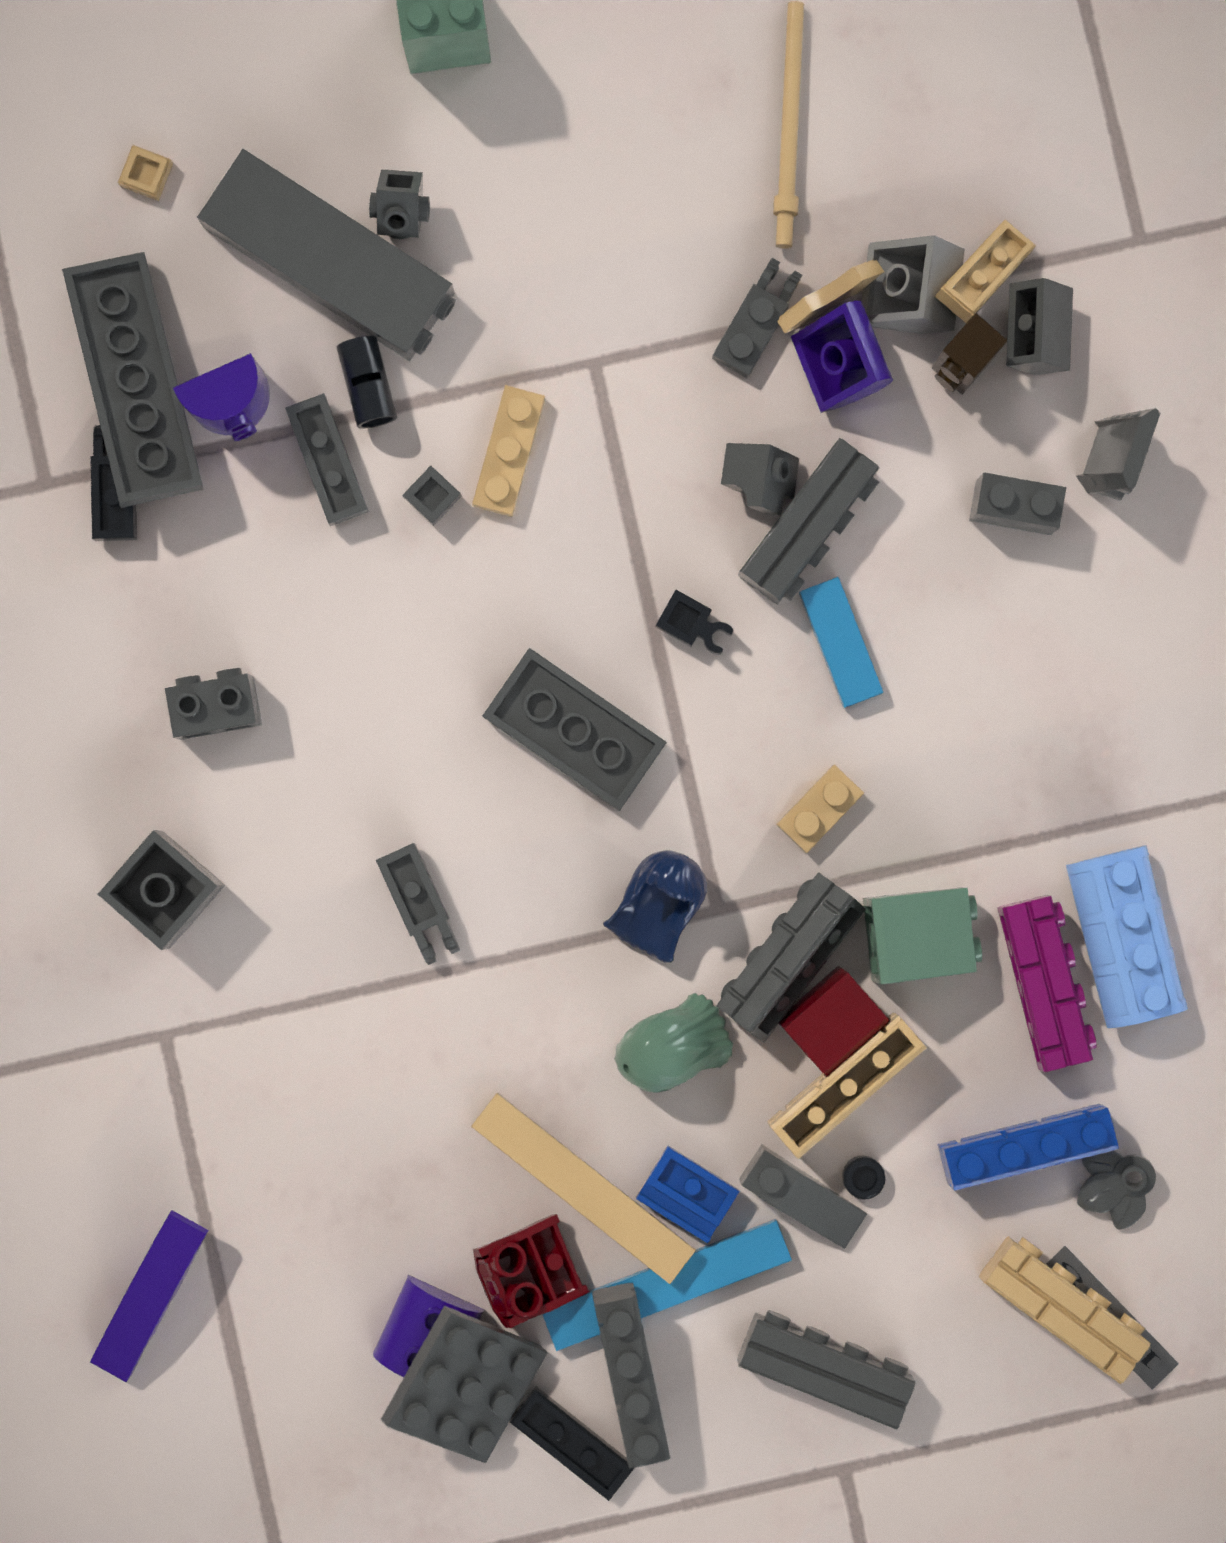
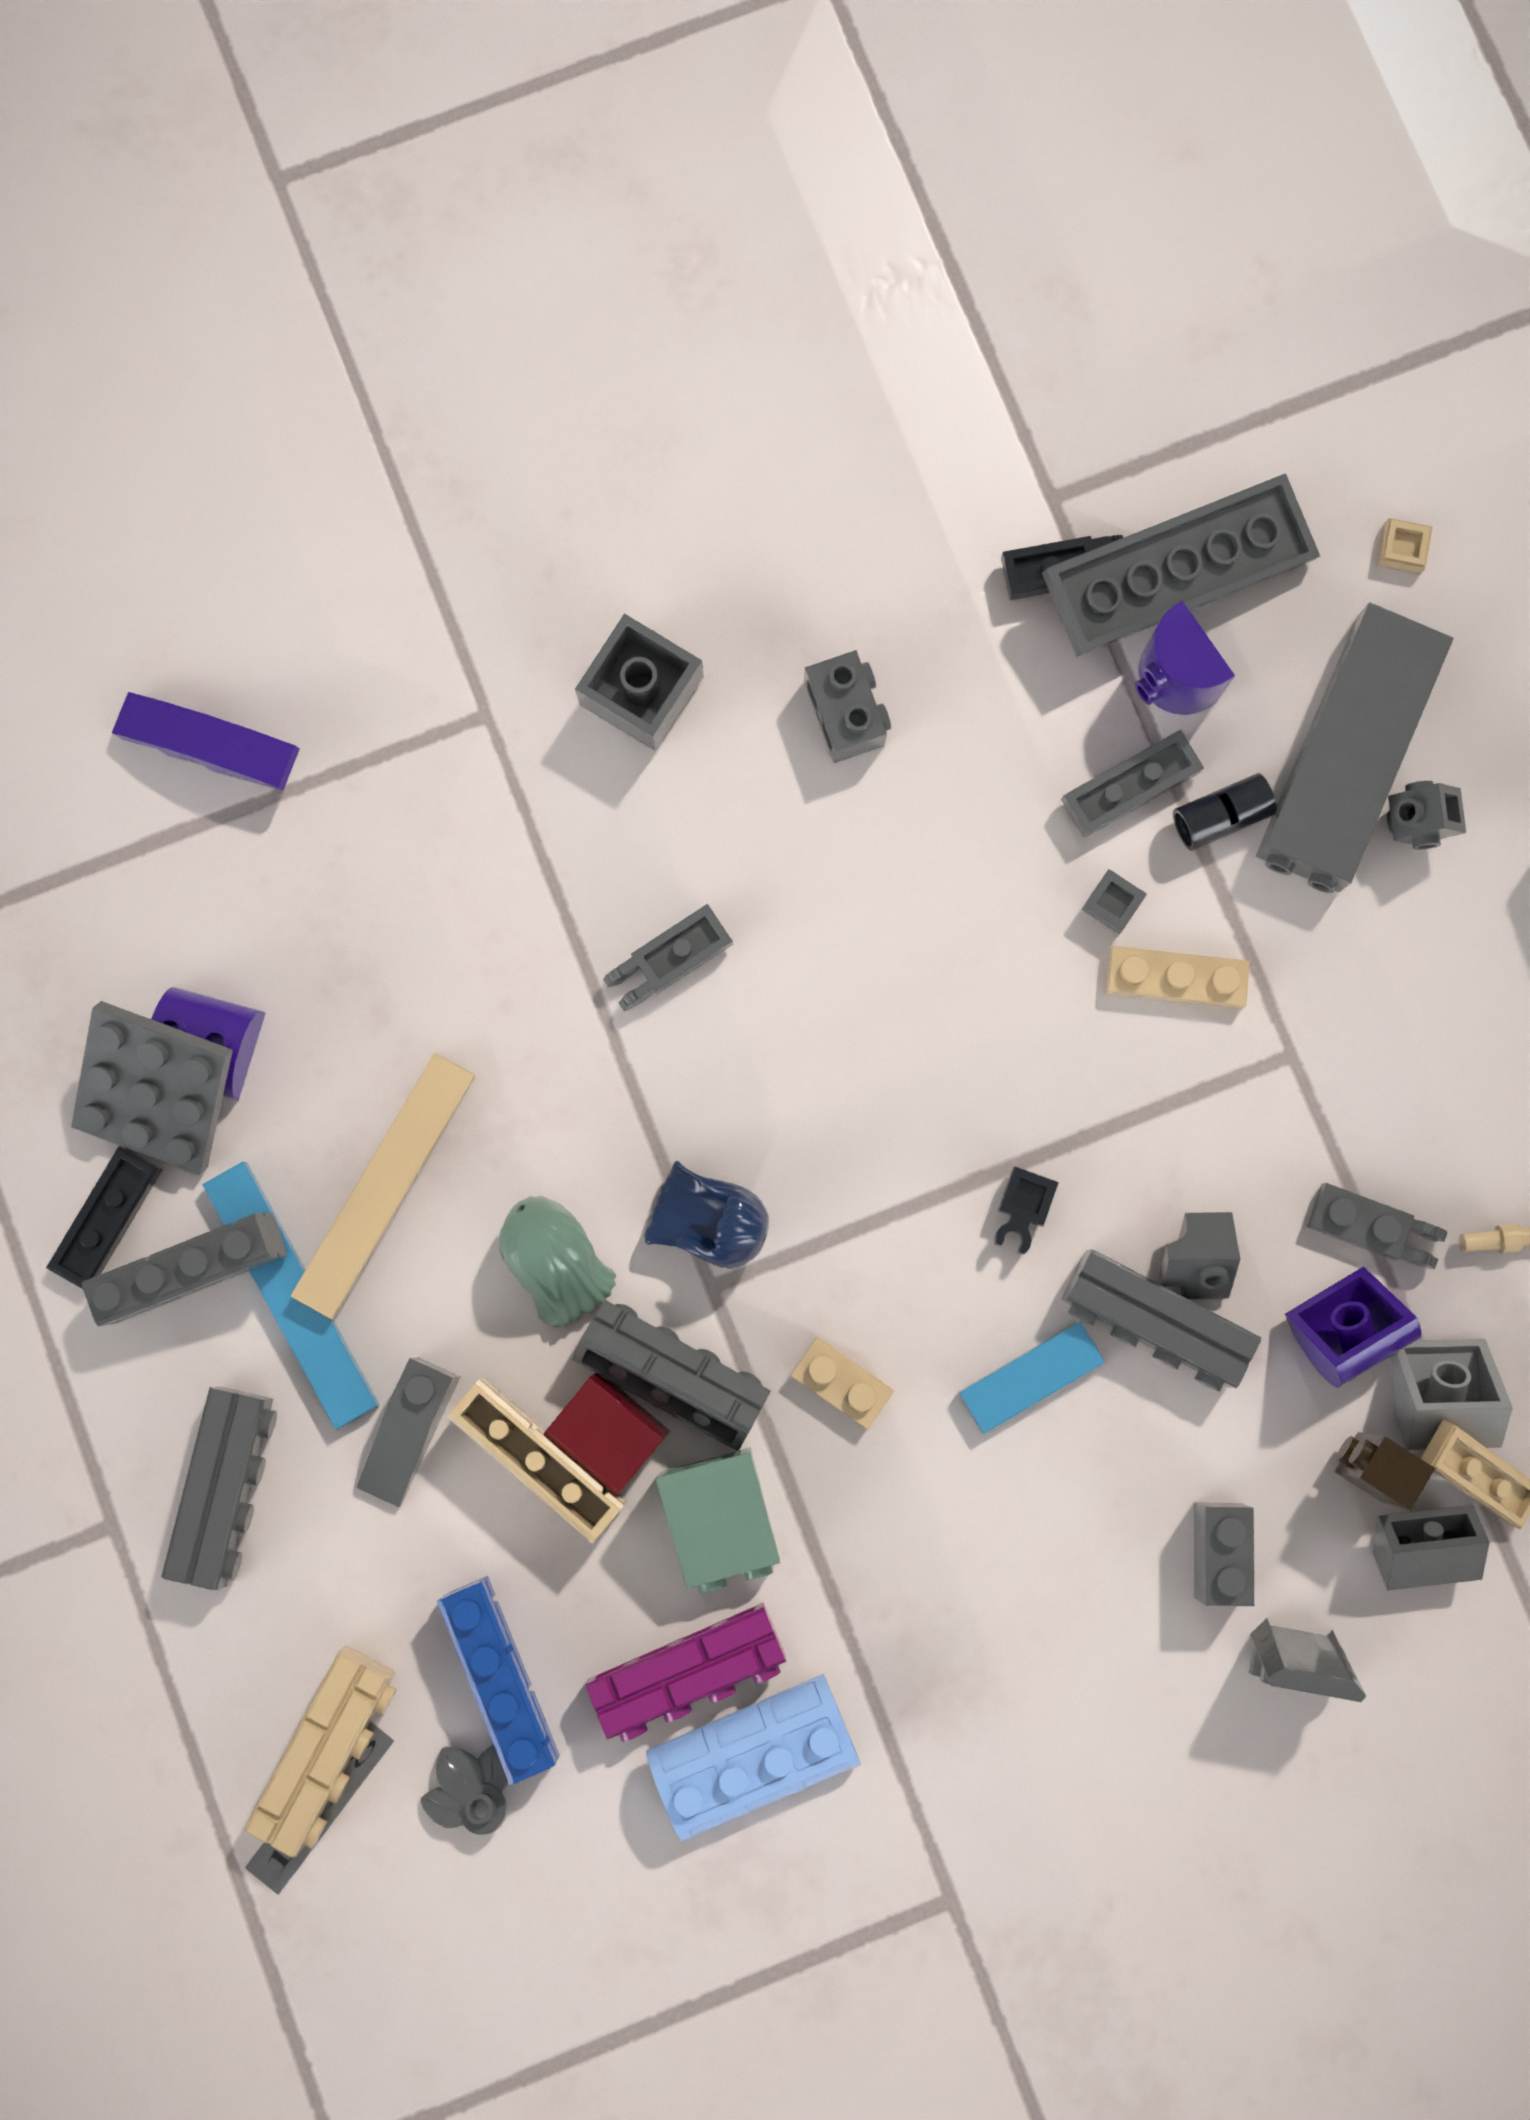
camera: 80 degrees right, 5 degrees down
dark red slope [473,1214,589,1328] -> none
dark grey plate [482,648,667,811] -> none
blue plate [636,1145,740,1244] -> none
tan tile [777,260,884,333] -> none
black tile [842,1156,885,1199] -> none

